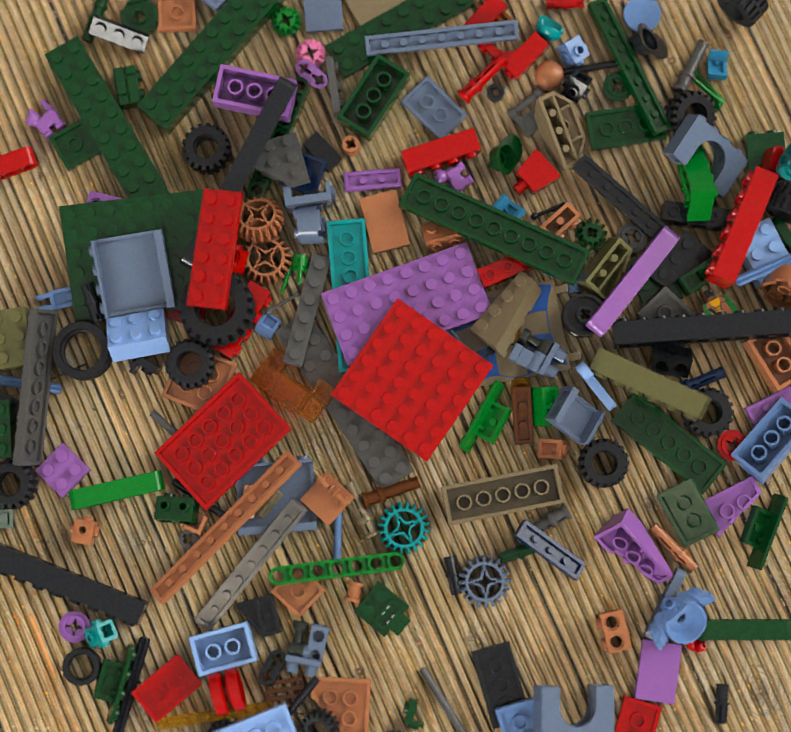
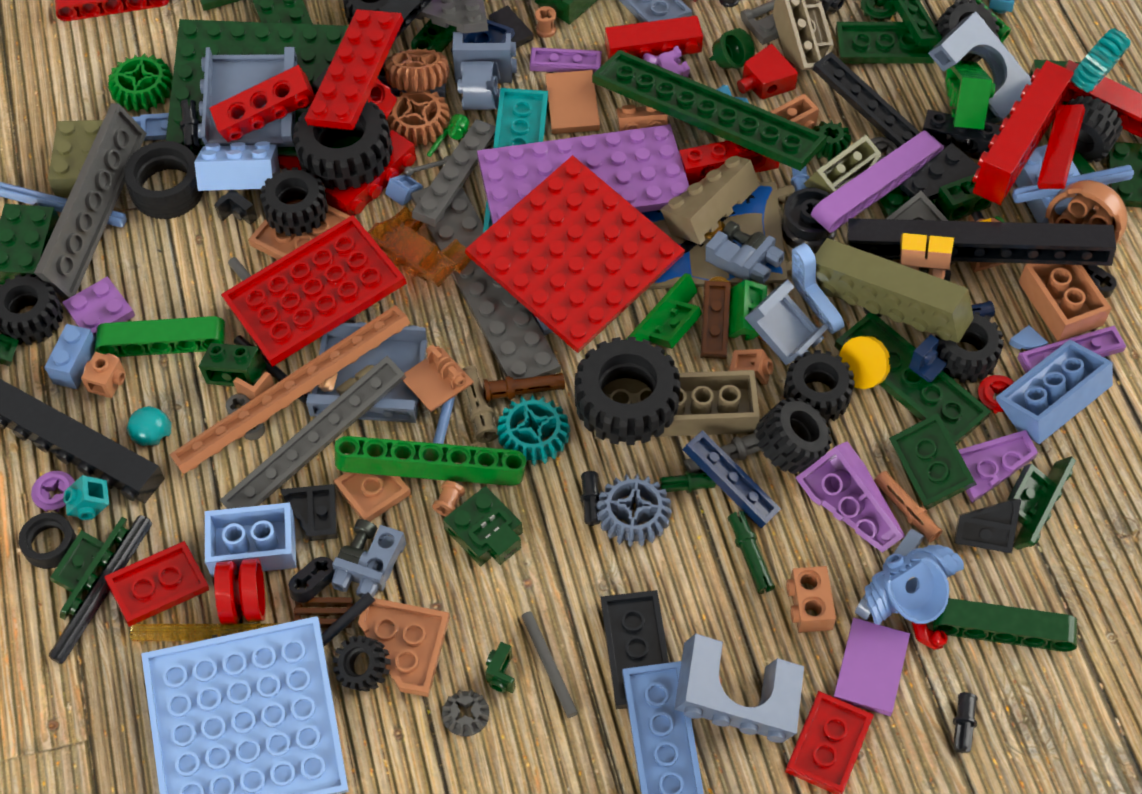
camera: 10 degrees right, 25 degrees down
none -> medium blue brick [44,324,95,390]
none -> green gear [108,53,173,113]
none -> teal hair [127,406,172,446]
none -> red brick [209,65,315,142]
none -> black tyre [575,337,681,445]
none -> dark green pin [728,511,775,594]
none -> black tyre [756,398,832,474]
none -> yellow tile [839,336,890,389]
none -> hips [899,233,954,279]
none -> dark blue bracket [909,334,946,383]
none -> black wing [954,498,1021,554]
none -> medium blue tile [1009,325,1048,350]
none -> red tile [1037,104,1085,189]

